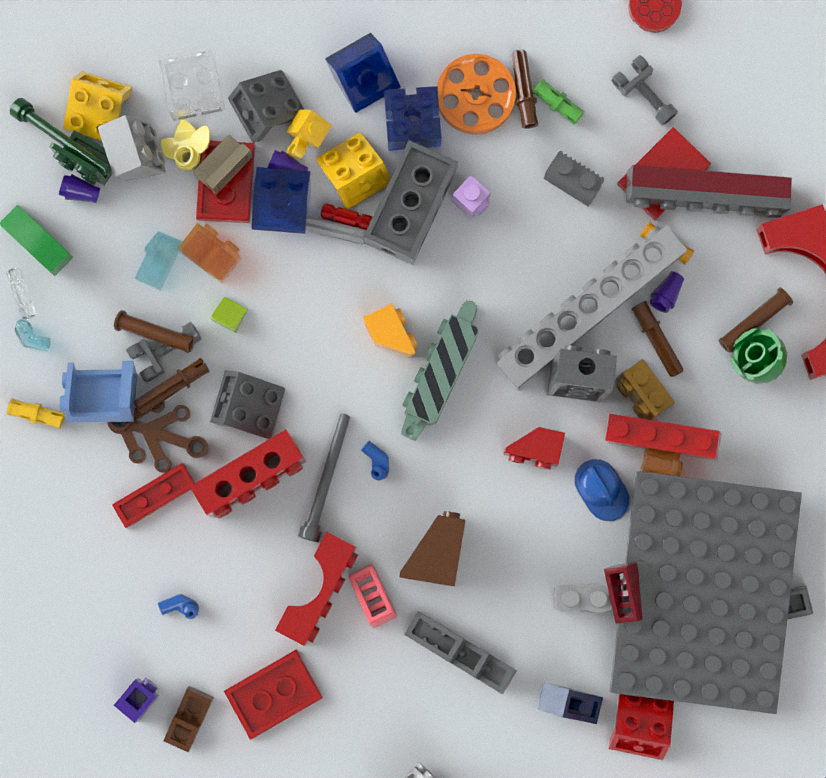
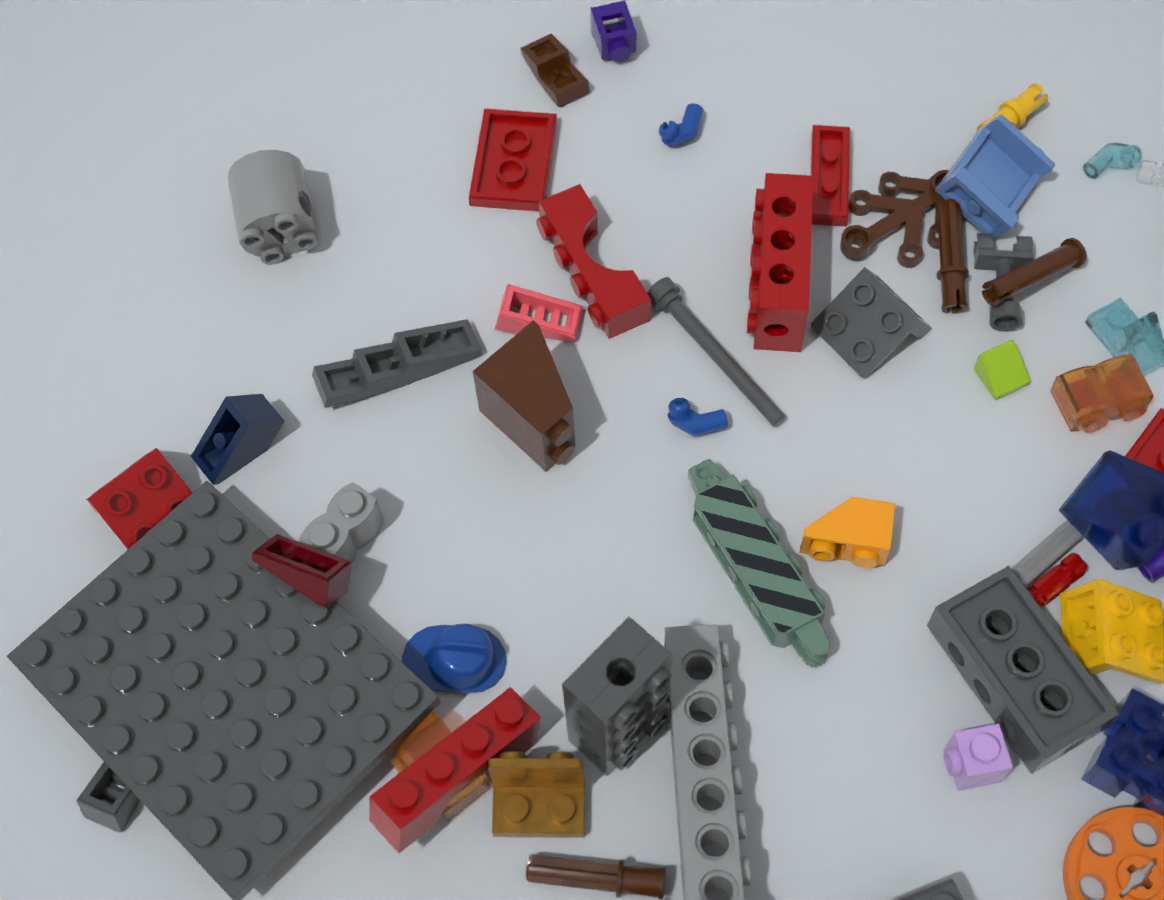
camera: 130 degrees right, 20 degrees down
red slope [503,427,565,470] -> none

